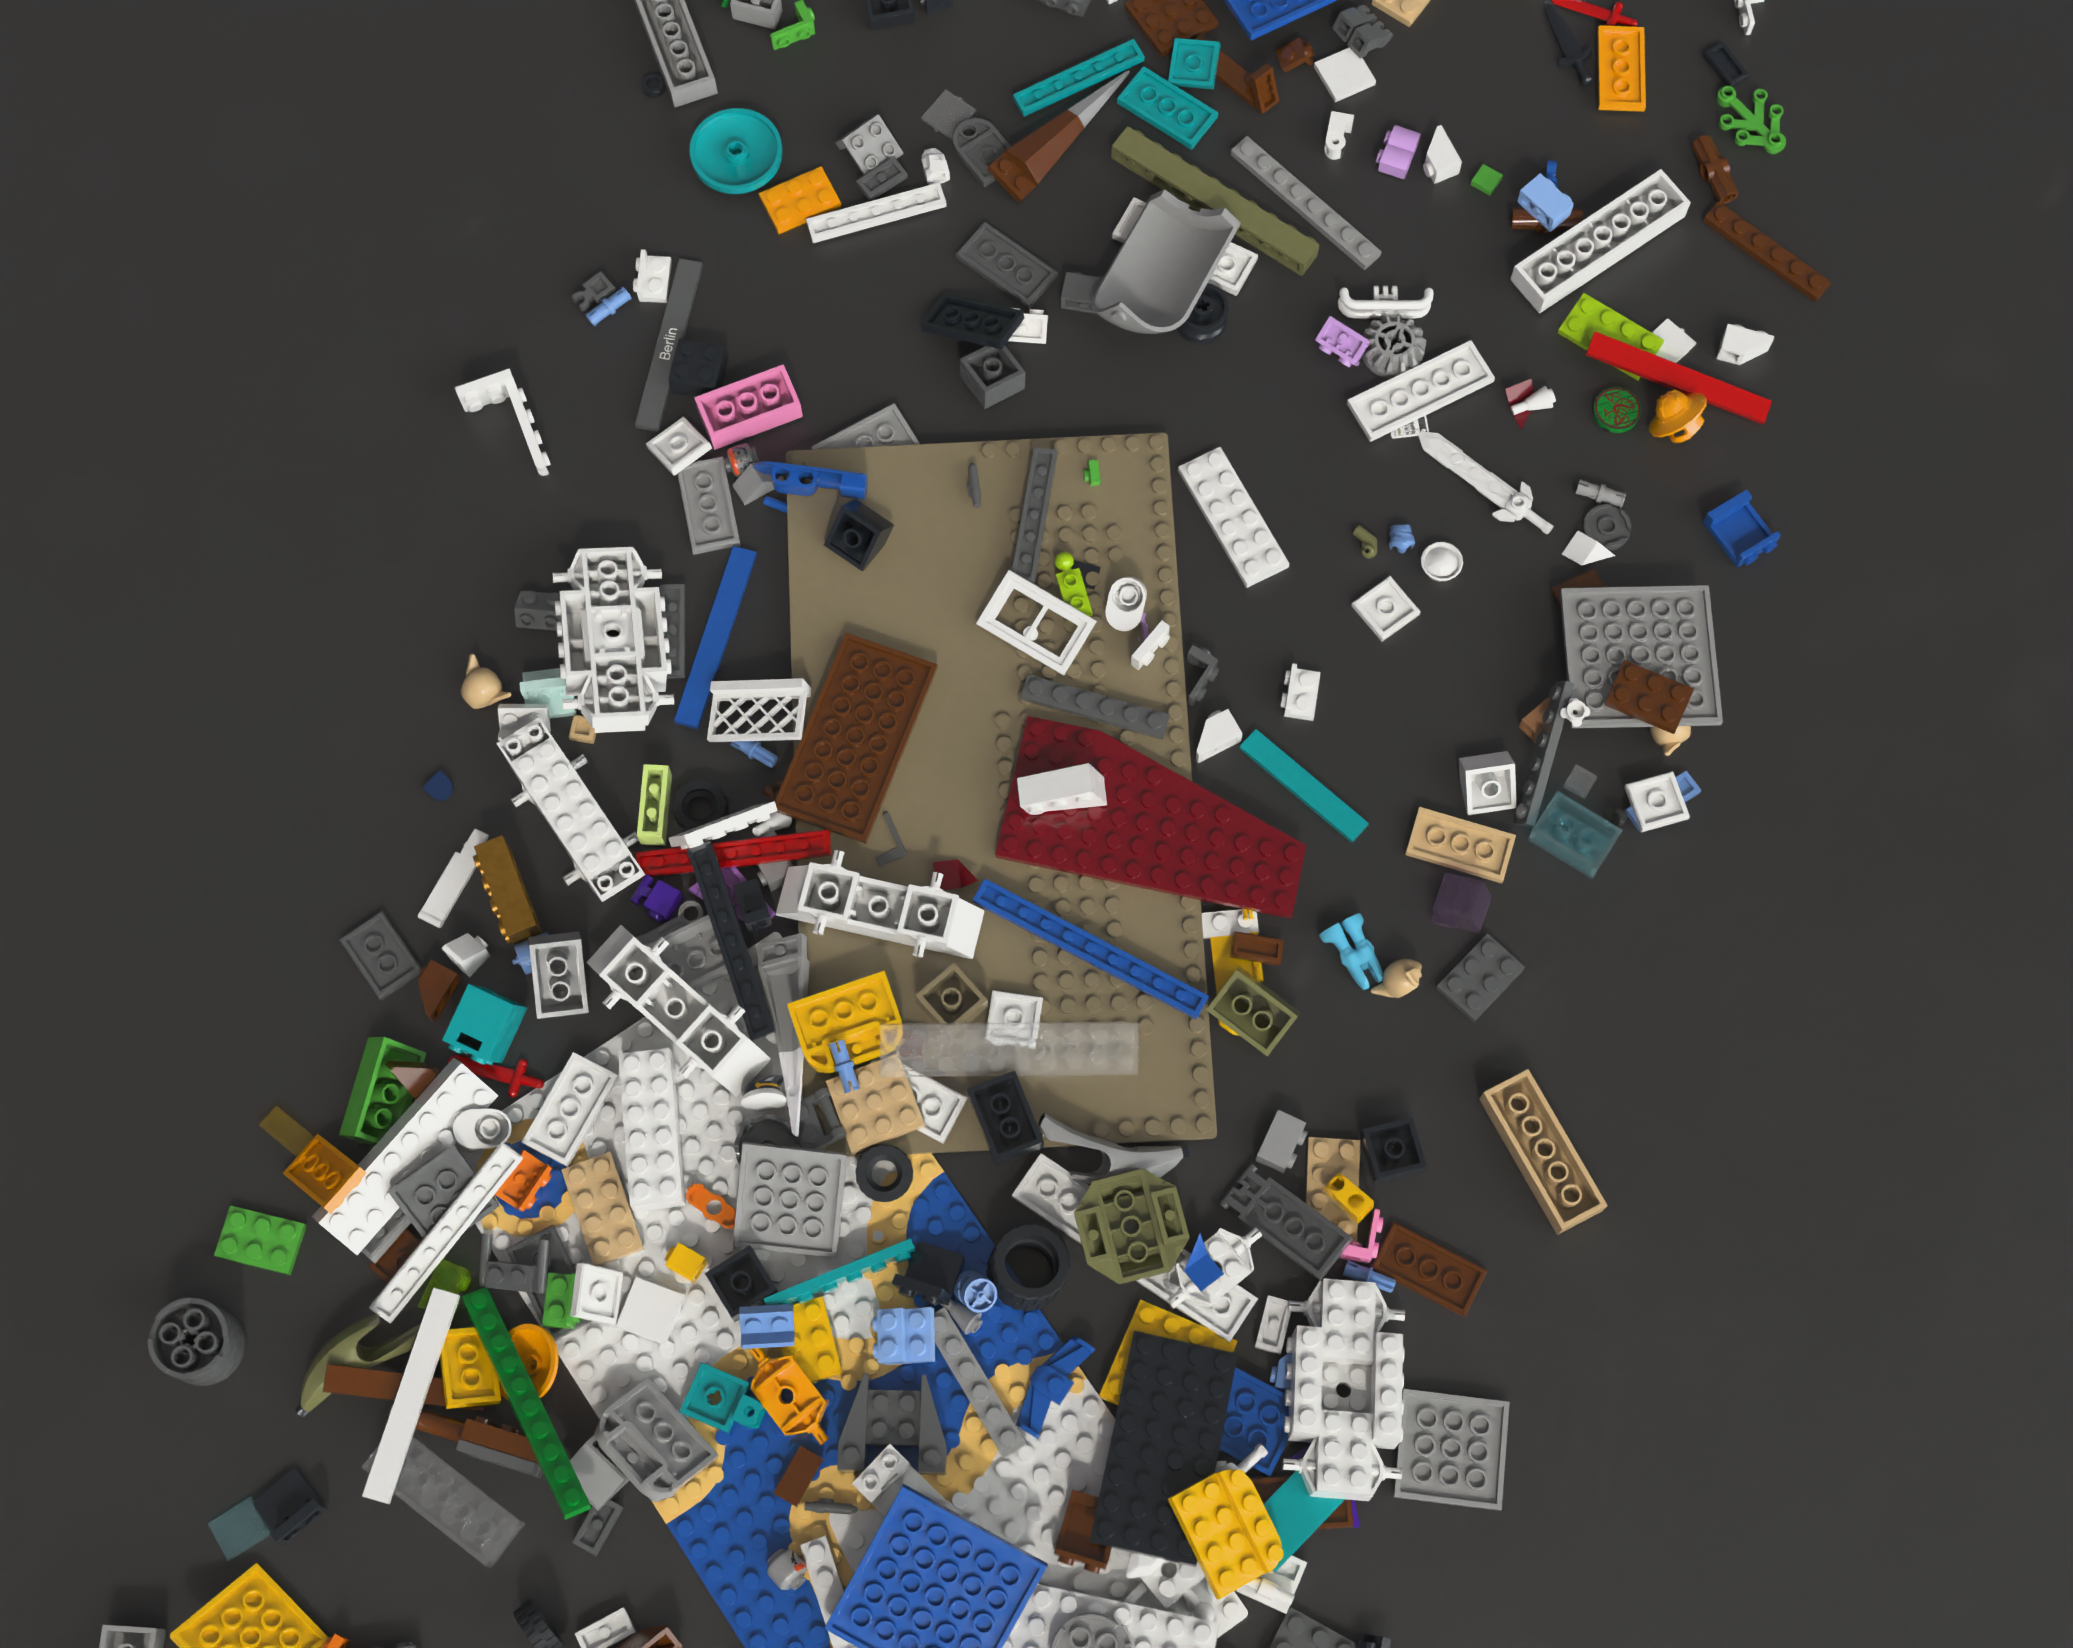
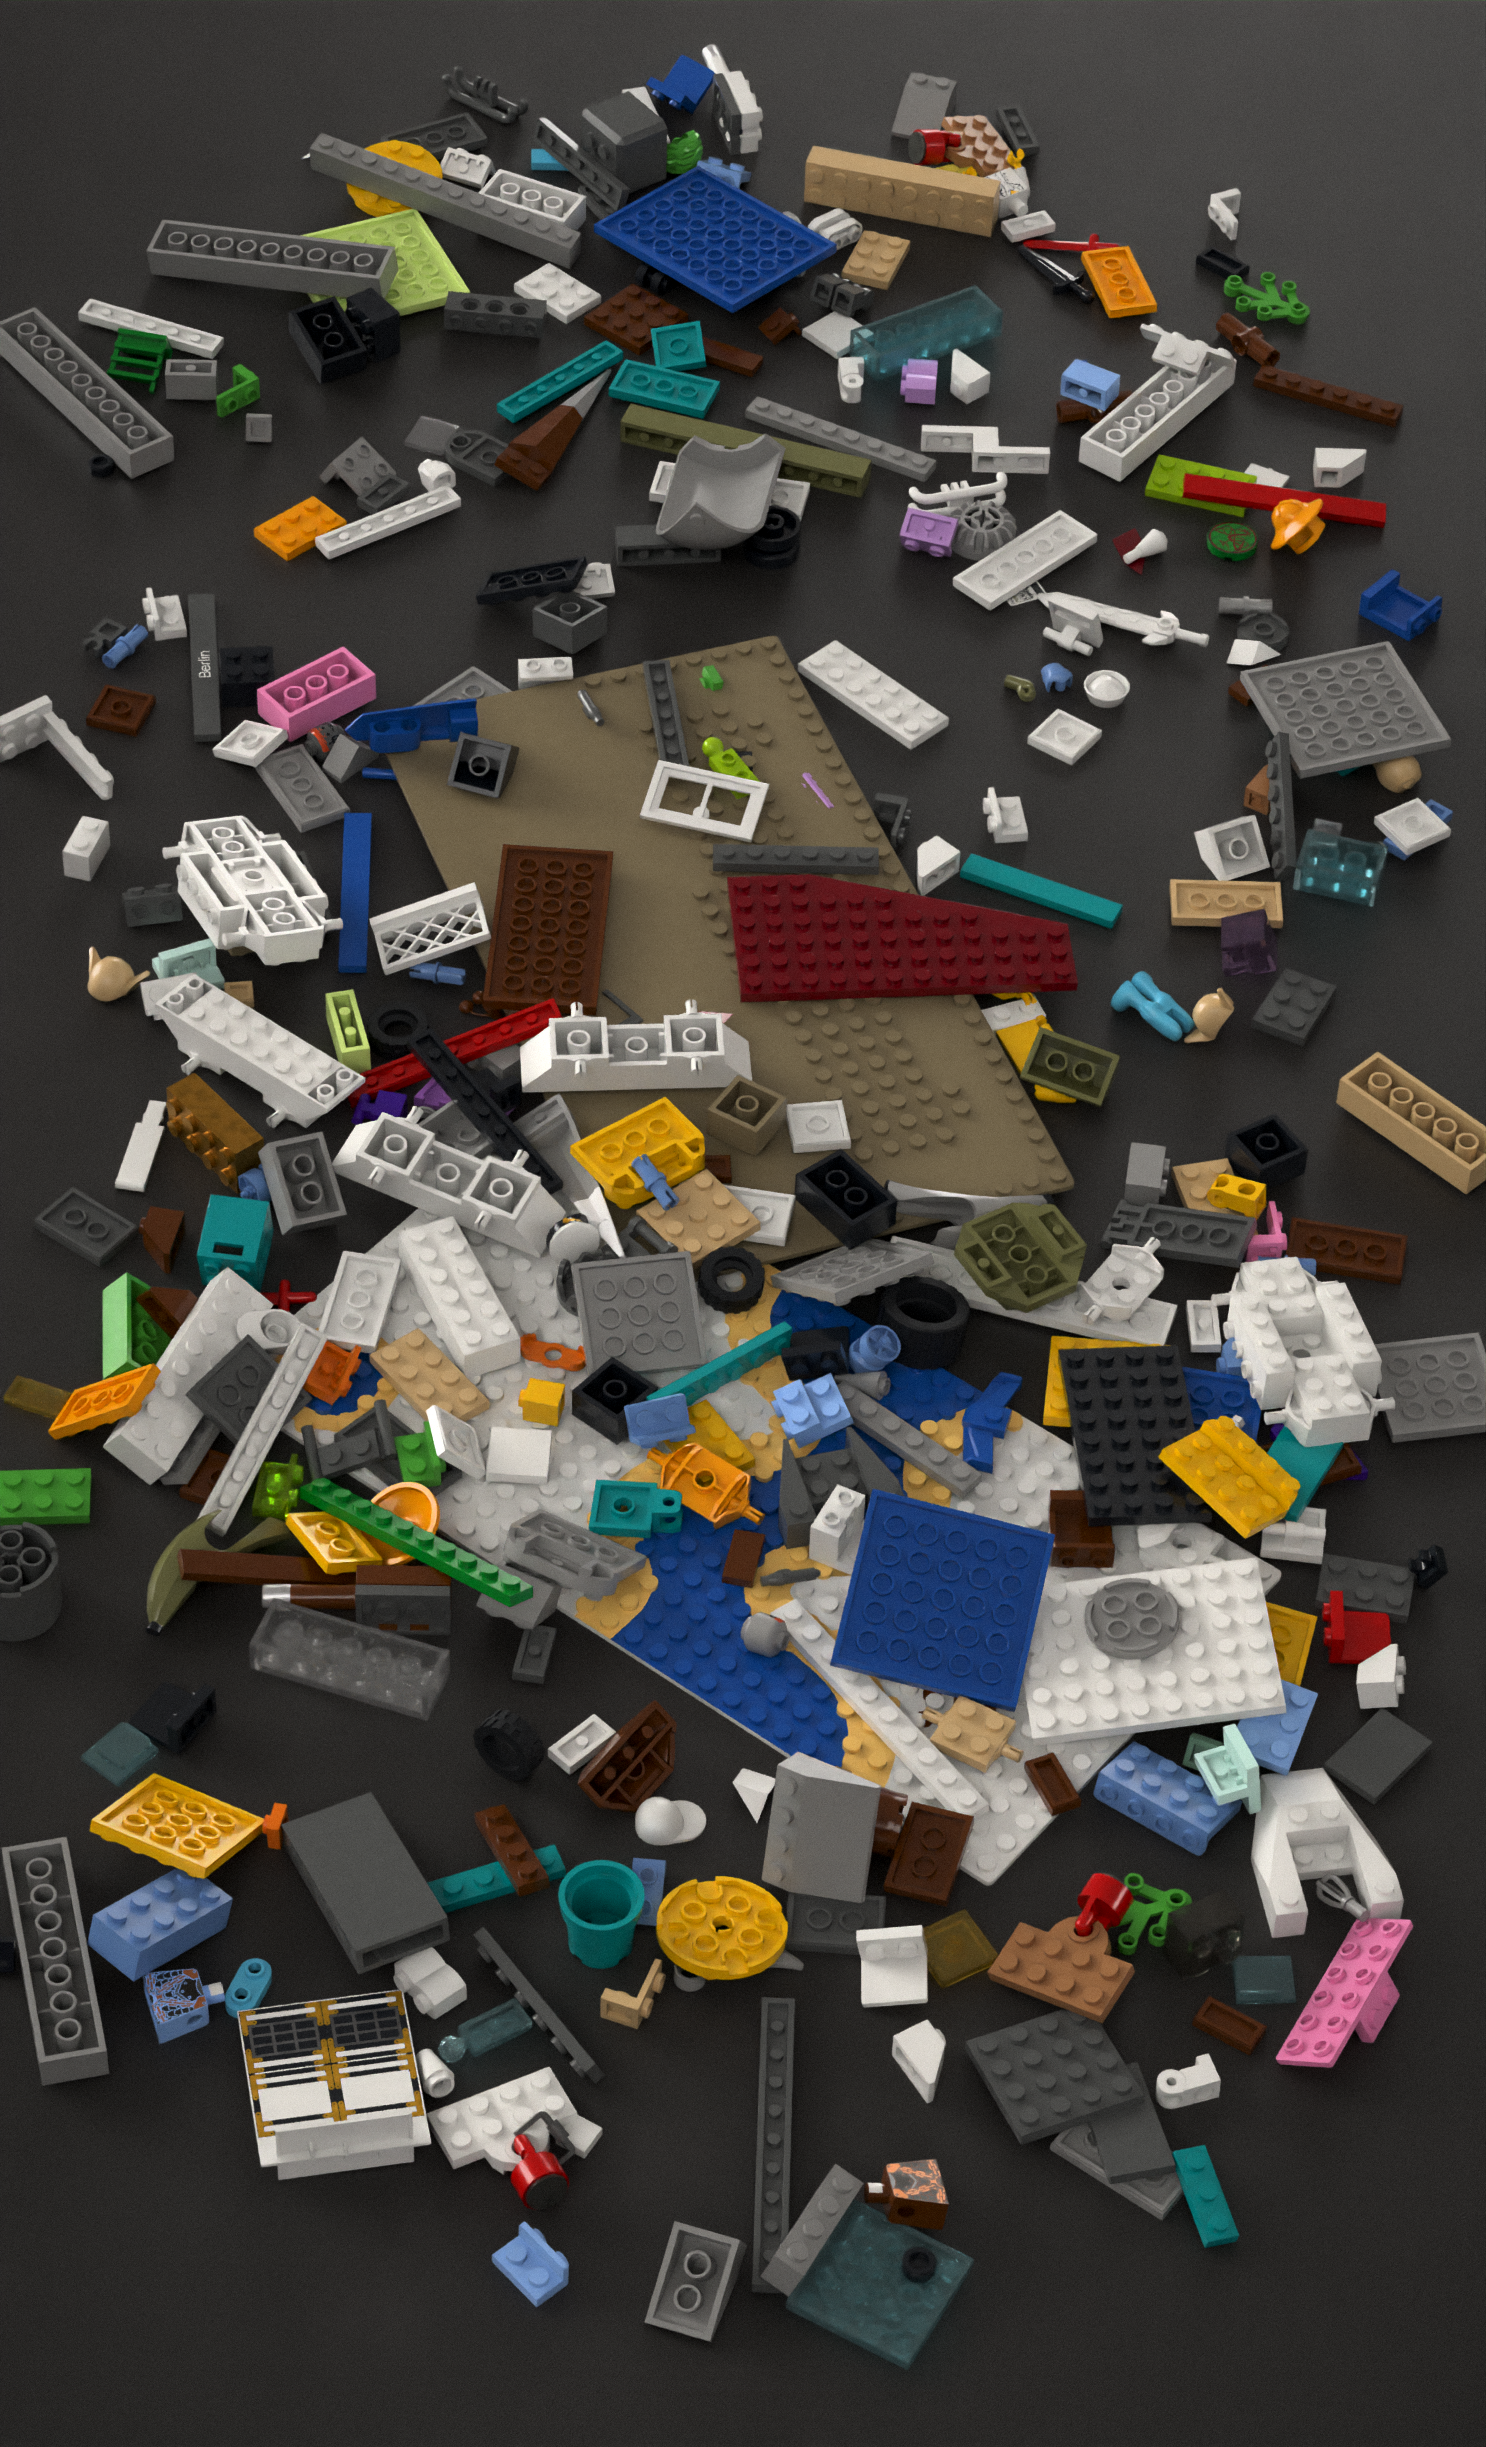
camera: 20 degrees left, 25 degrees down
white tile [362,1288,460,1504] -> none
dark blue tile [422,770,454,801] -> none
white slope [442,933,491,977] -> none
white plate [668,801,778,850] -> none
teal dish [689,108,783,194] -> none
white cone [752,812,792,837] -> none
clear plate [880,1022,1139,1077] -> none
dark grey tile [956,222,1058,309] -> none
blue plate [973,879,1209,1020] -> none
white wedge [1017,763,1107,815] -> none
white cap [1106,576,1147,631] -> none
white plate [1131,620,1170,671] -> none
blue sticker [1184,1234,1224,1291] -> none
reddish brown tile [1230,931,1284,966] -> none
reddish brown tile [1245,63,1280,114] -> none
bright green tile [1470,164,1503,196] -> none
white plate [1560,698,1590,727] -> none
reddish brown plate [1604,660,1694,734] -> none
none -> white piece [62,816,110,881]
none -> reddish brown tile [86,685,156,737]
none -> light grey tile [246,413,272,442]
none -> white bracket [518,657,573,689]
none -> light grey plate [770,1238,934,1306]
none -> clear light blue brick [849,285,1003,381]
none -> white bracket [921,425,1050,474]
none -> white plate [1043,593,1104,656]
none -> white bracket [1140,324,1235,377]

